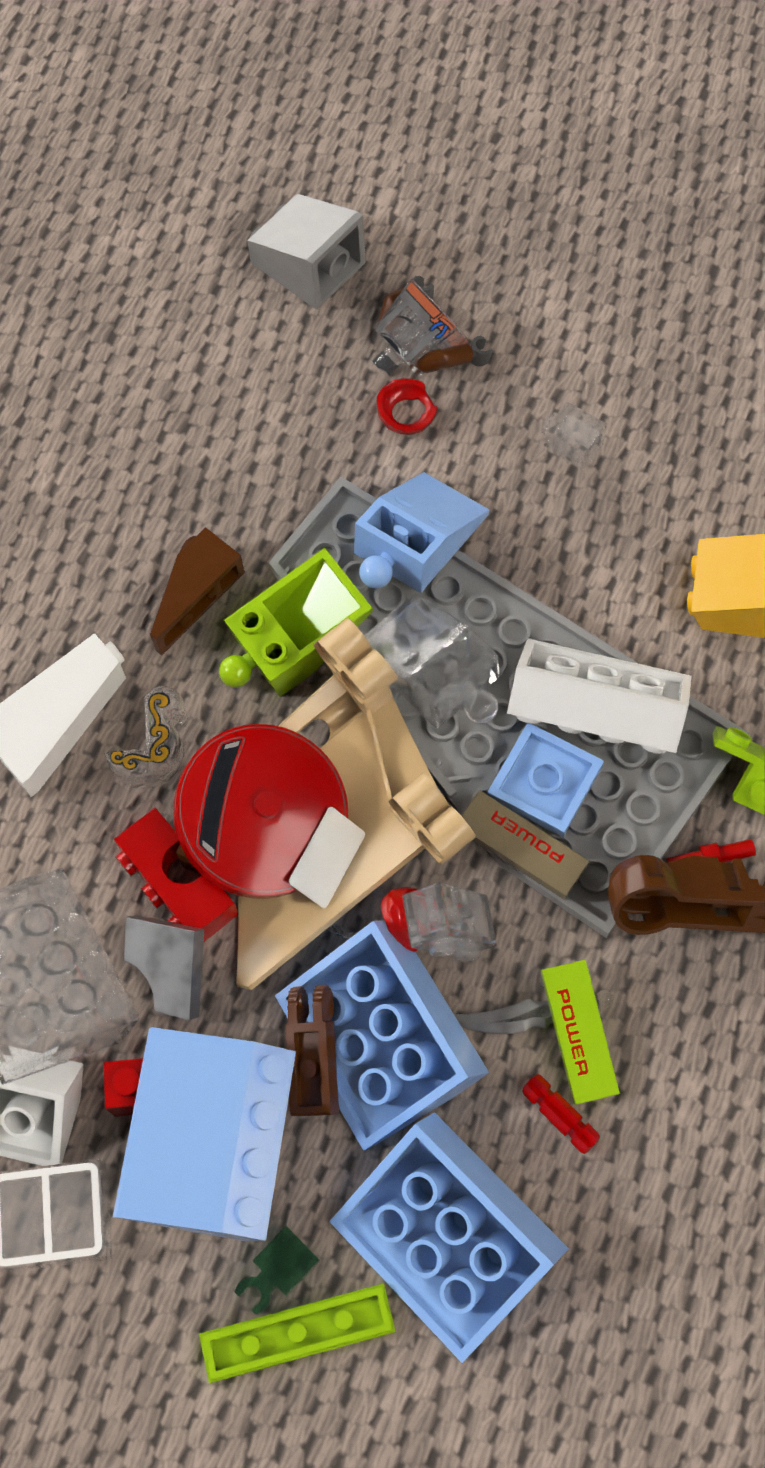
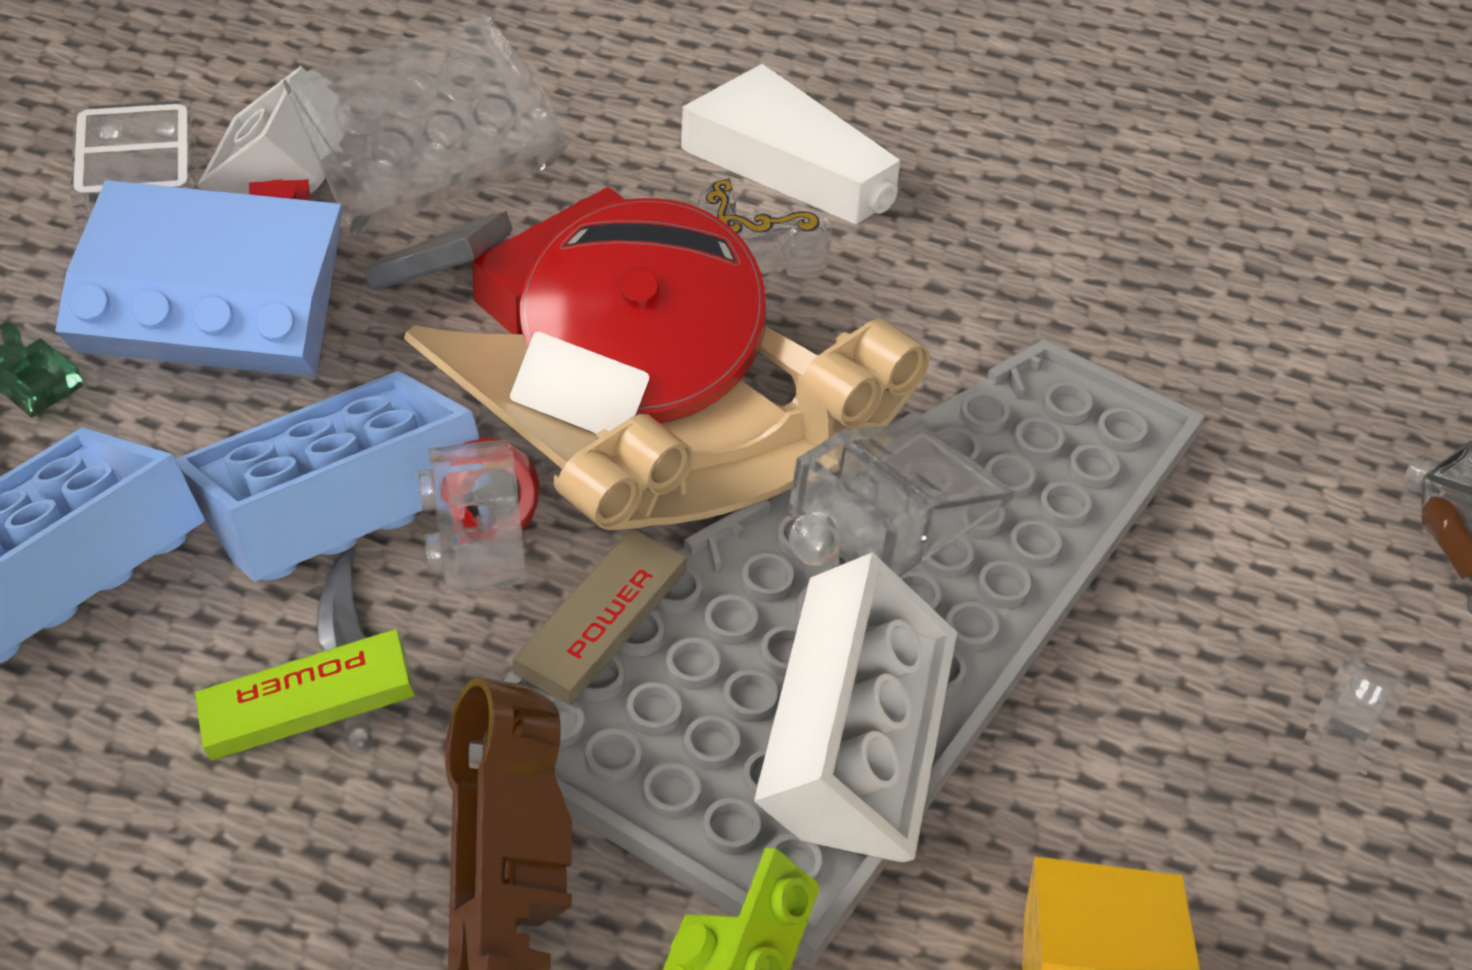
camera: 80 degrees right, 20 degrees down
reddish brown slope [150,527,245,655] -> none
lime slope [219,548,373,697] -> none
reddish brown hinge [285,985,339,1116] -> none
light blue slope [354,472,489,593] -> none
red piece [377,378,437,435] -> none
light blue tile [487,723,604,837] -> none
red axle [522,1074,600,1154] -> none
red bar [666,839,756,863] -> none

